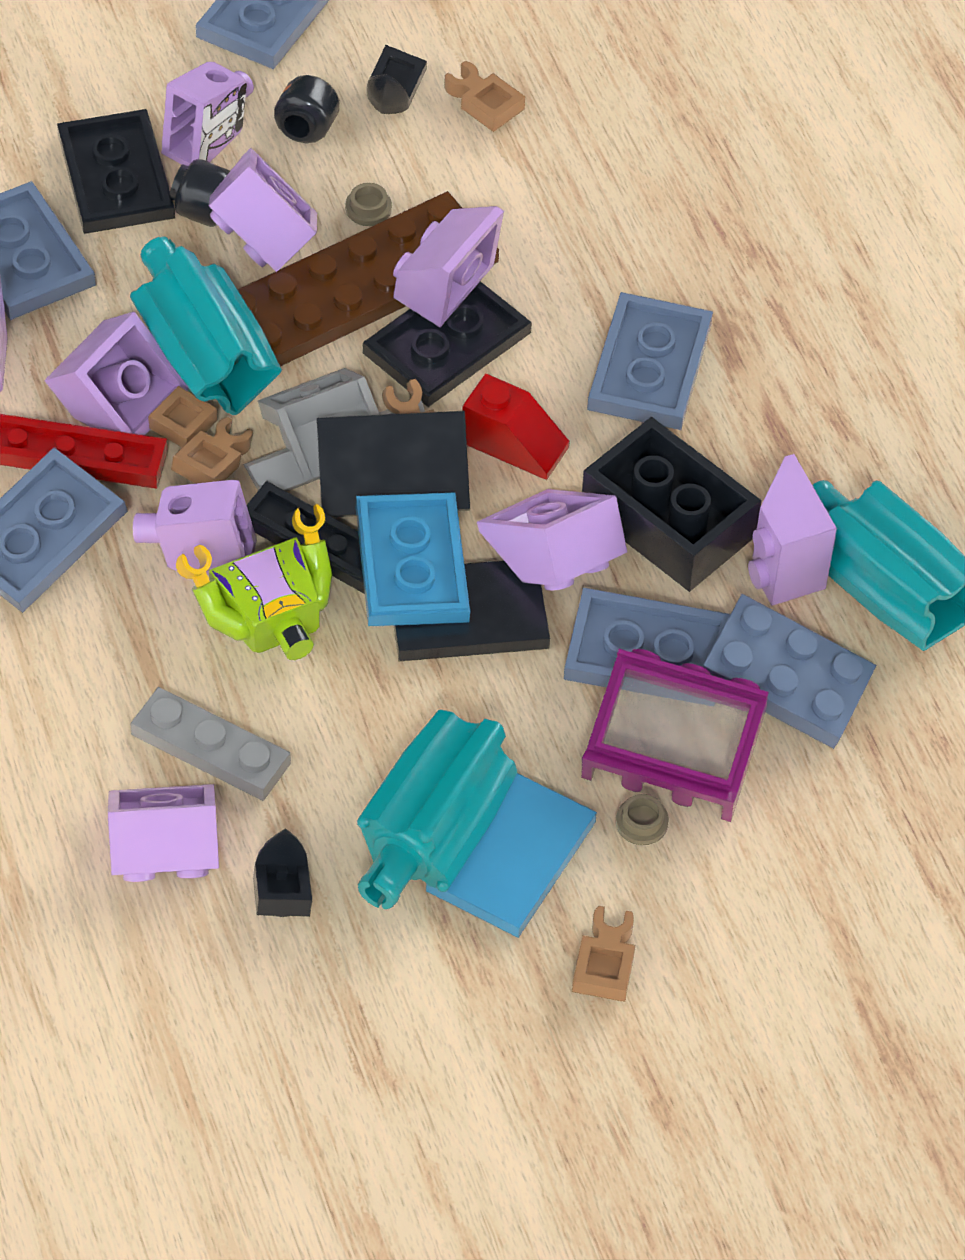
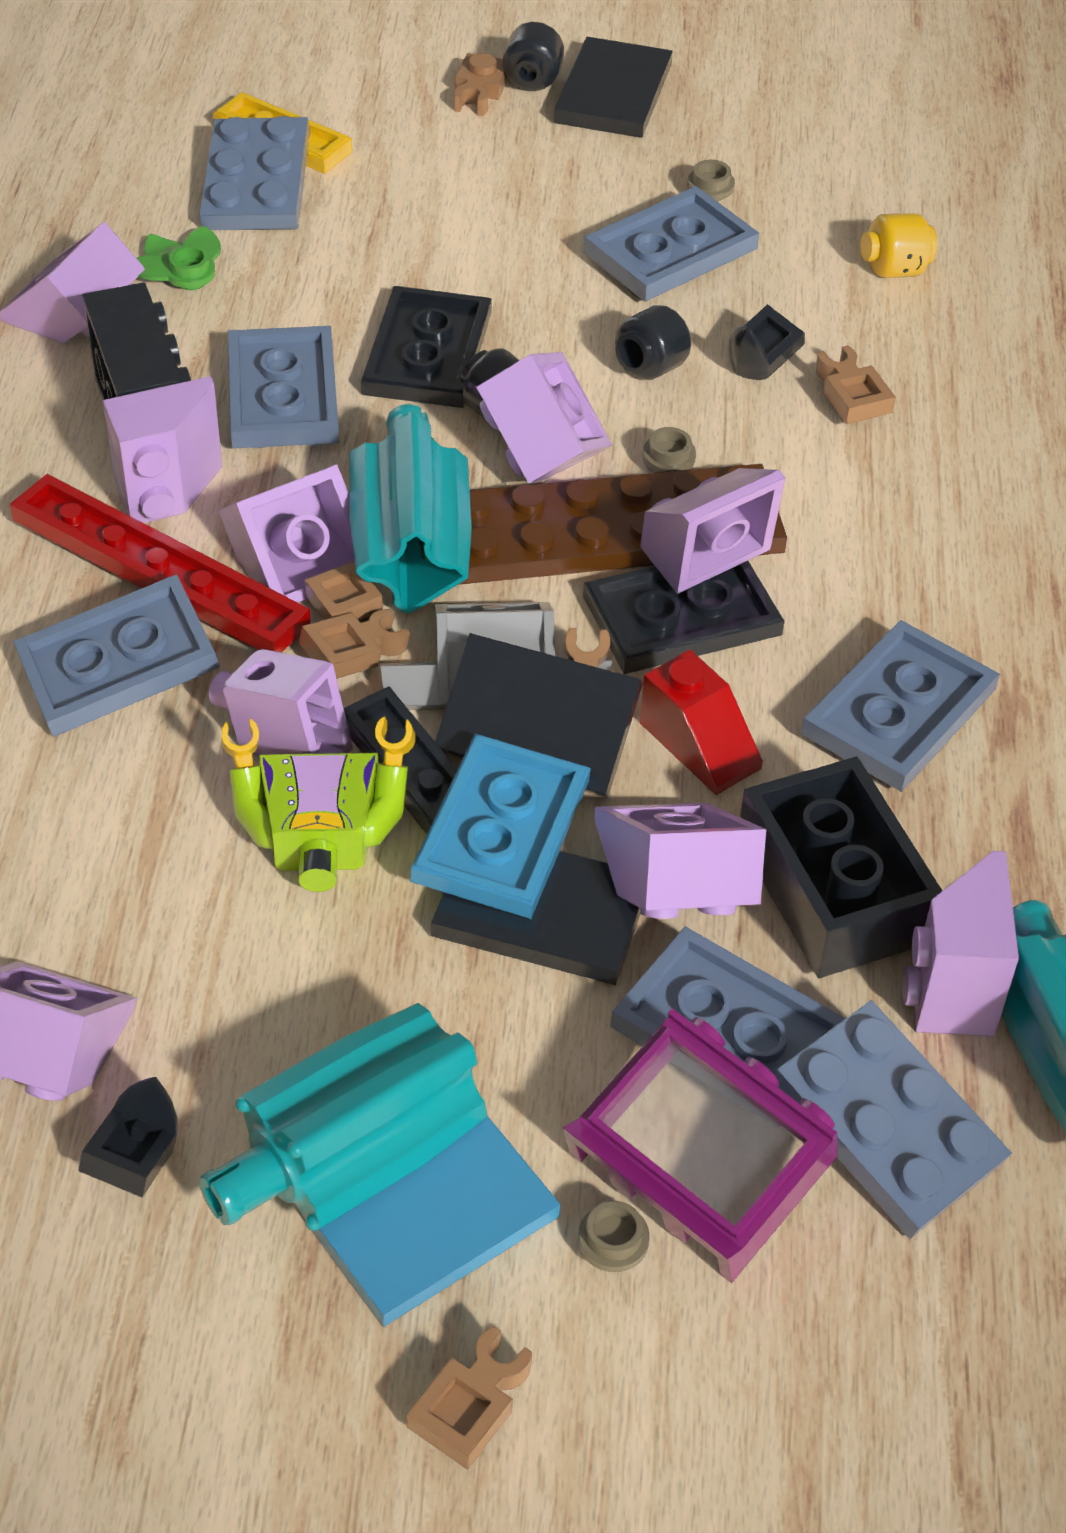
camera: 25 degrees right, 5 degrees down
light grey plate [130,687,291,801] -> none
lavender torso [161,62,254,166] -> none

